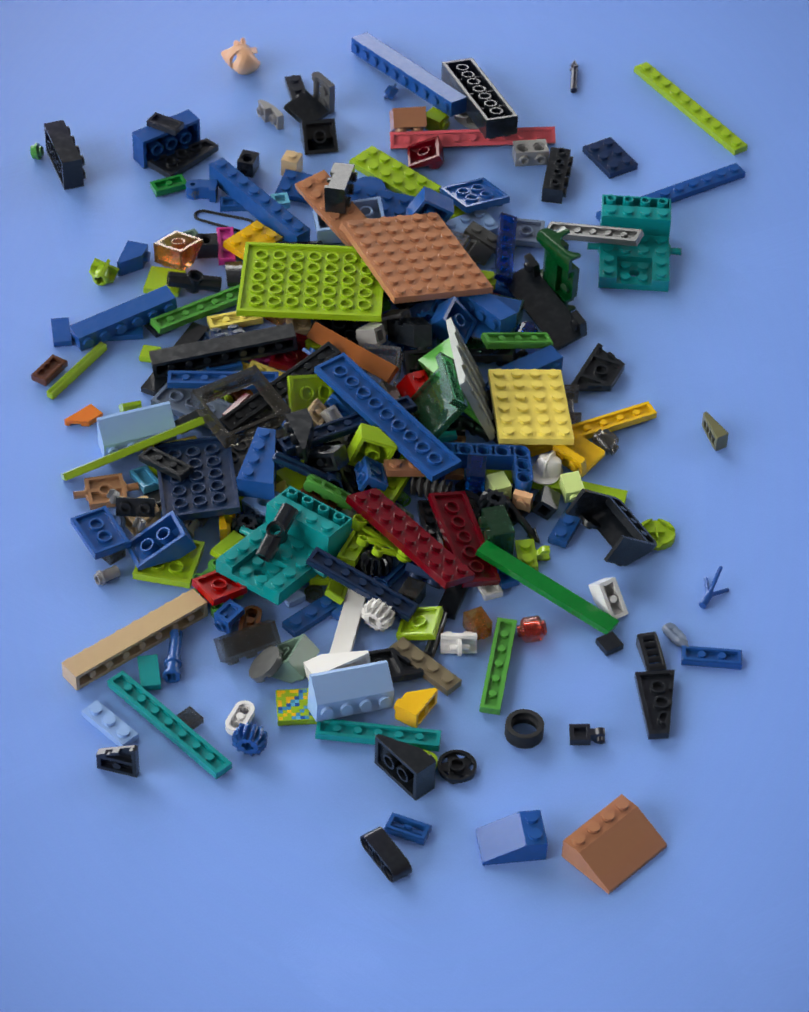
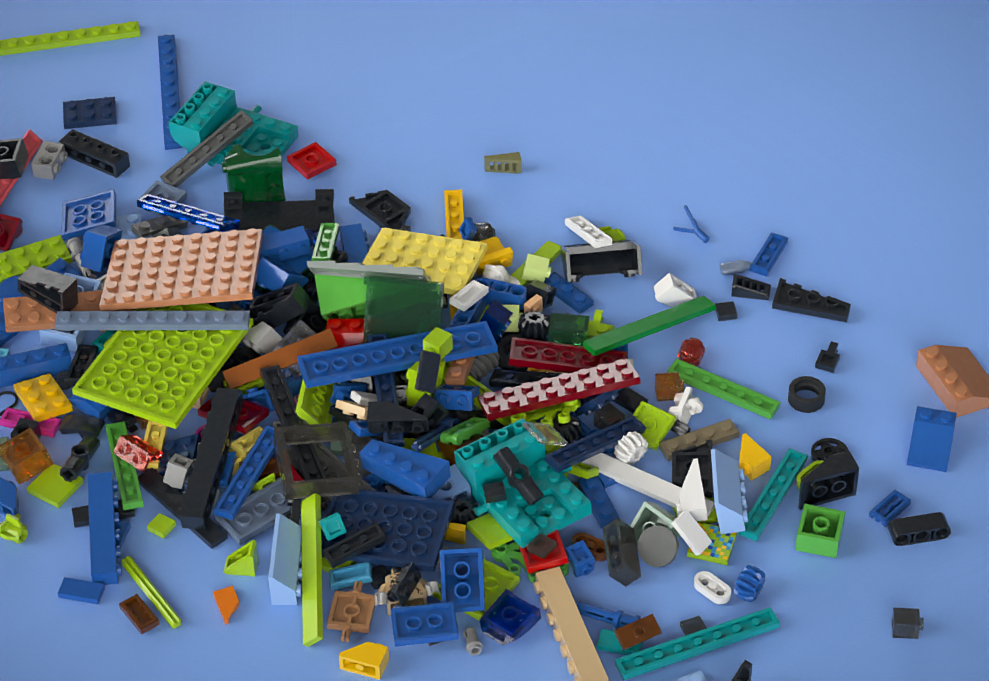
camera: 65 degrees left, 0 degrees up
none -> sand blue plate [55,311,250,330]
none -> clear red bracket [113,434,164,471]
none -> light grey brick [163,453,193,489]
none -> red plate [287,142,337,180]
none -> teal tile [319,512,346,541]
none -> yellow slope [339,642,389,680]
none -> black slope [415,350,441,394]
none -> lime brick [423,327,453,361]
none -> white tile [449,280,489,311]
none -> blue tile [459,217,477,241]
none -> clear blue slope [479,589,541,645]
none -> black tile [483,481,506,503]
none -> clear piece [522,422,568,446]
none -> clear smoke tile [527,533,557,559]
none -> white tile [565,215,612,248]
none -> reddish brown plate [614,613,662,651]
none -> white tile [671,510,712,556]
none -> bright green brick [795,504,845,558]
none -> clear smoke brick [891,608,924,639]

